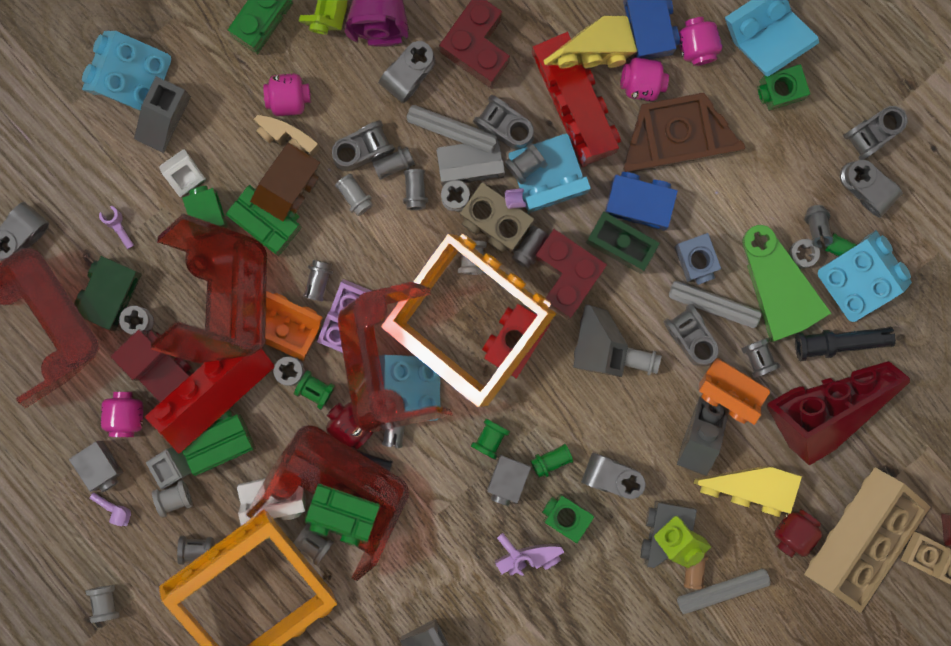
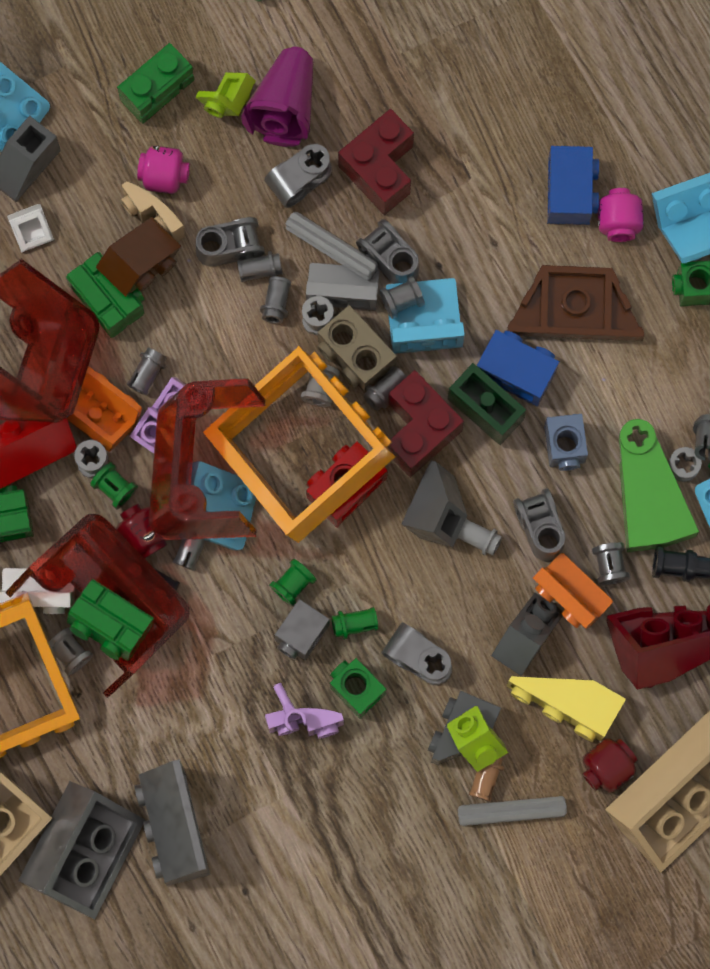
camera: 15 degrees right, 10 degrees down
green brick [182,186,229,237] -> none
light grey pin [335,174,373,216] -> none
lavender hand [505,188,526,209] -> none
red wedge [531,31,621,168] -> none
light yellow slope [544,16,637,68] -> none
dark pink head [620,58,669,101] -> none
light grey axle [669,281,761,328] -> none

